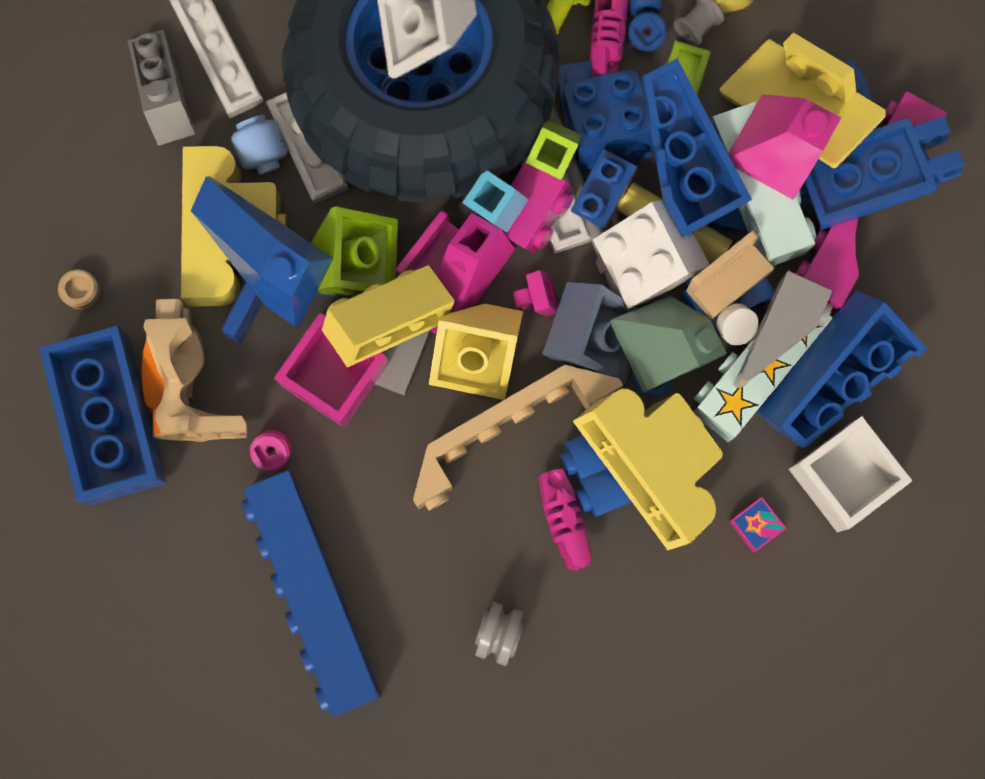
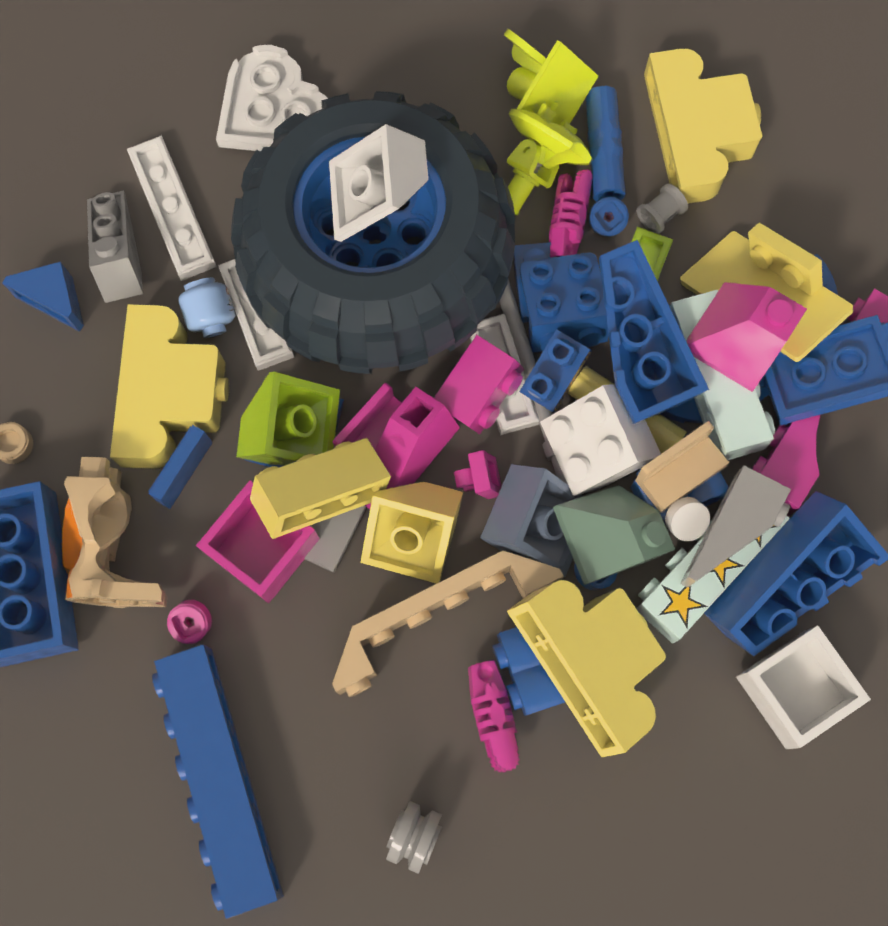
camera: 10 degrees right, 5 degrees down
blue wedge [191,176,333,327] -> none
medium azure brick [462,171,529,232] -> none
lime brick [526,120,581,180] -> none
tile [729,497,787,553] -> none
none -> blue slope [2,262,84,332]

